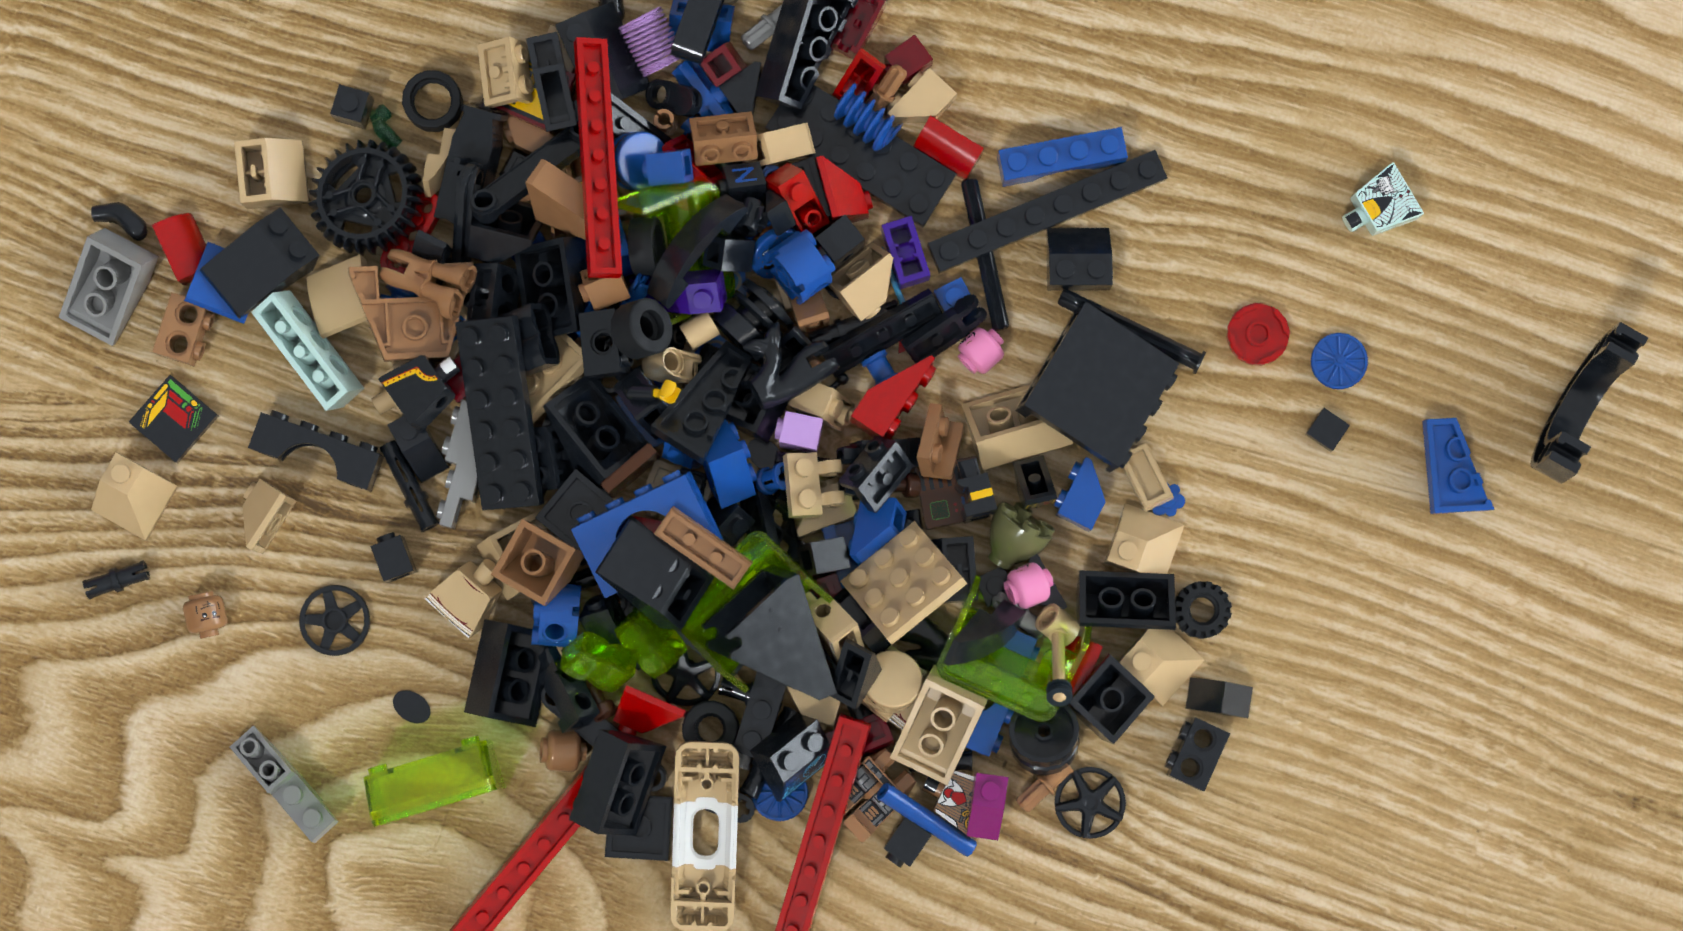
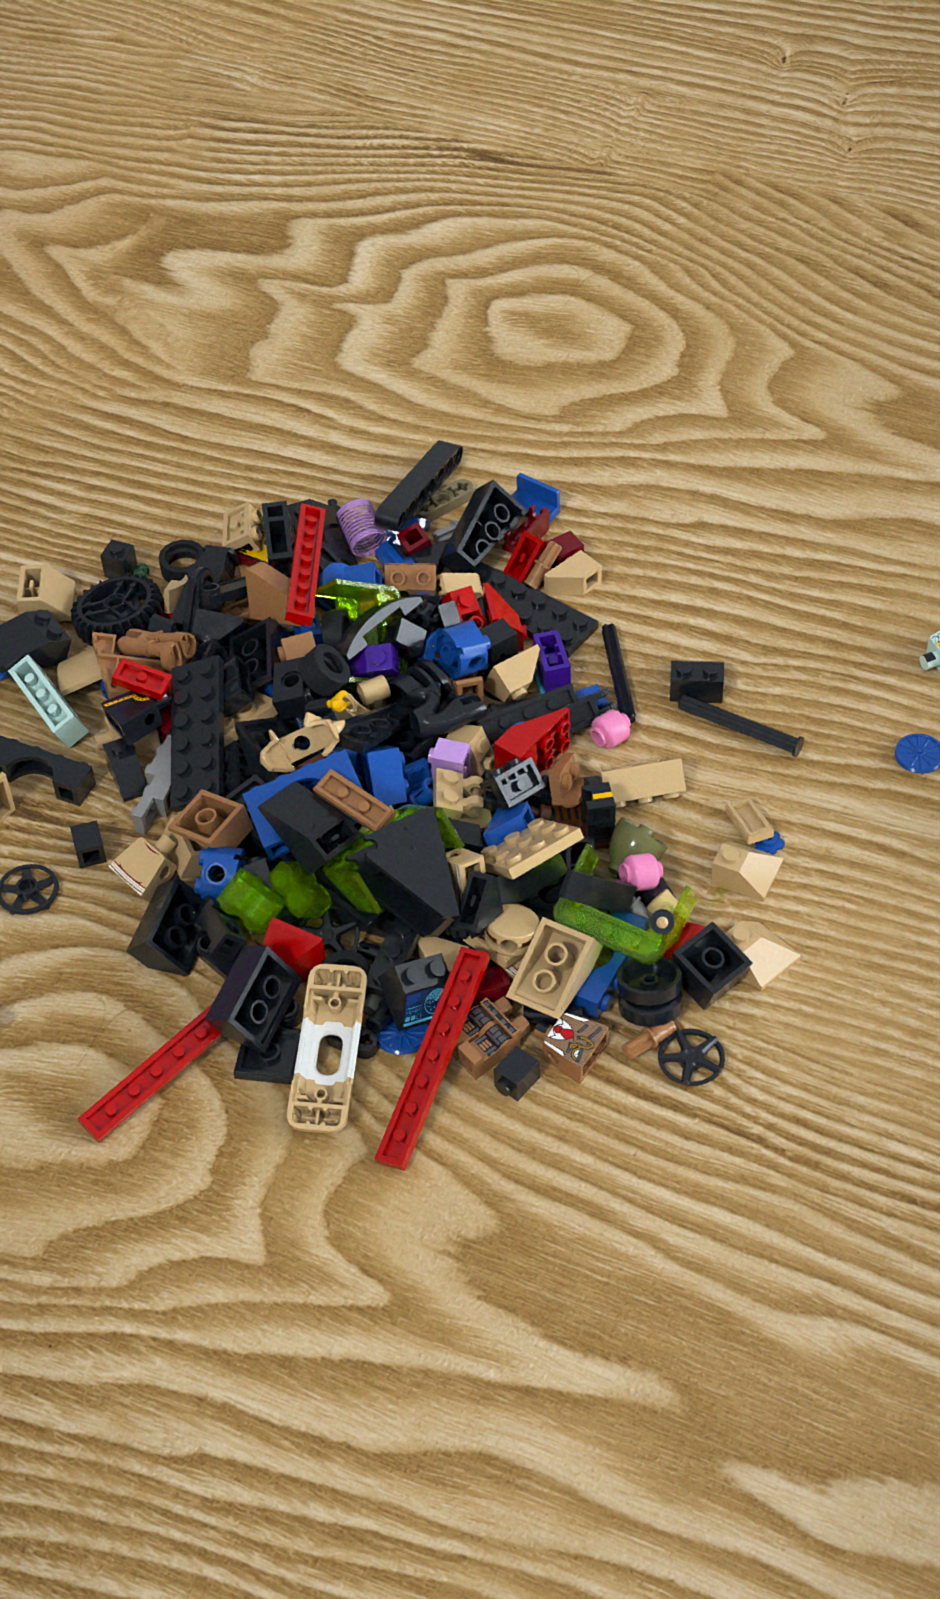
camera: 10 degrees right, 35 degrees down
clear neon green windscreen [363,735,506,827] -> none
black pin [379,440,439,532] -> none
black sticker [393,690,430,723] -> none
medium nougat head [539,730,587,772] -> none
black piece [645,79,702,117] -> none
blue piece [834,83,903,152] -> none
blue piece [877,783,977,857] -> none
red brick [913,115,984,180] -> none
black plate [927,150,1168,273] -> none
magenta slope [966,773,1009,841] -> none
blue arch [997,127,1128,187] -> none
black slope [1013,455,1057,510] -> none
black panel [1015,302,1179,473] -> none
blue slope [1054,457,1106,532] -> none
black slope [1076,570,1176,630] -> none
black brick [1164,717,1230,792] -> none
black tyre [1175,581,1232,639] -> none
black slope [1185,677,1253,719] -> none
red tile [1226,303,1290,366] -> none
black tile [1305,408,1350,452] -> none
none -> red panel [111,658,172,701]
none -> tan piece [260,712,346,772]
none -> blue tile [402,758,431,794]

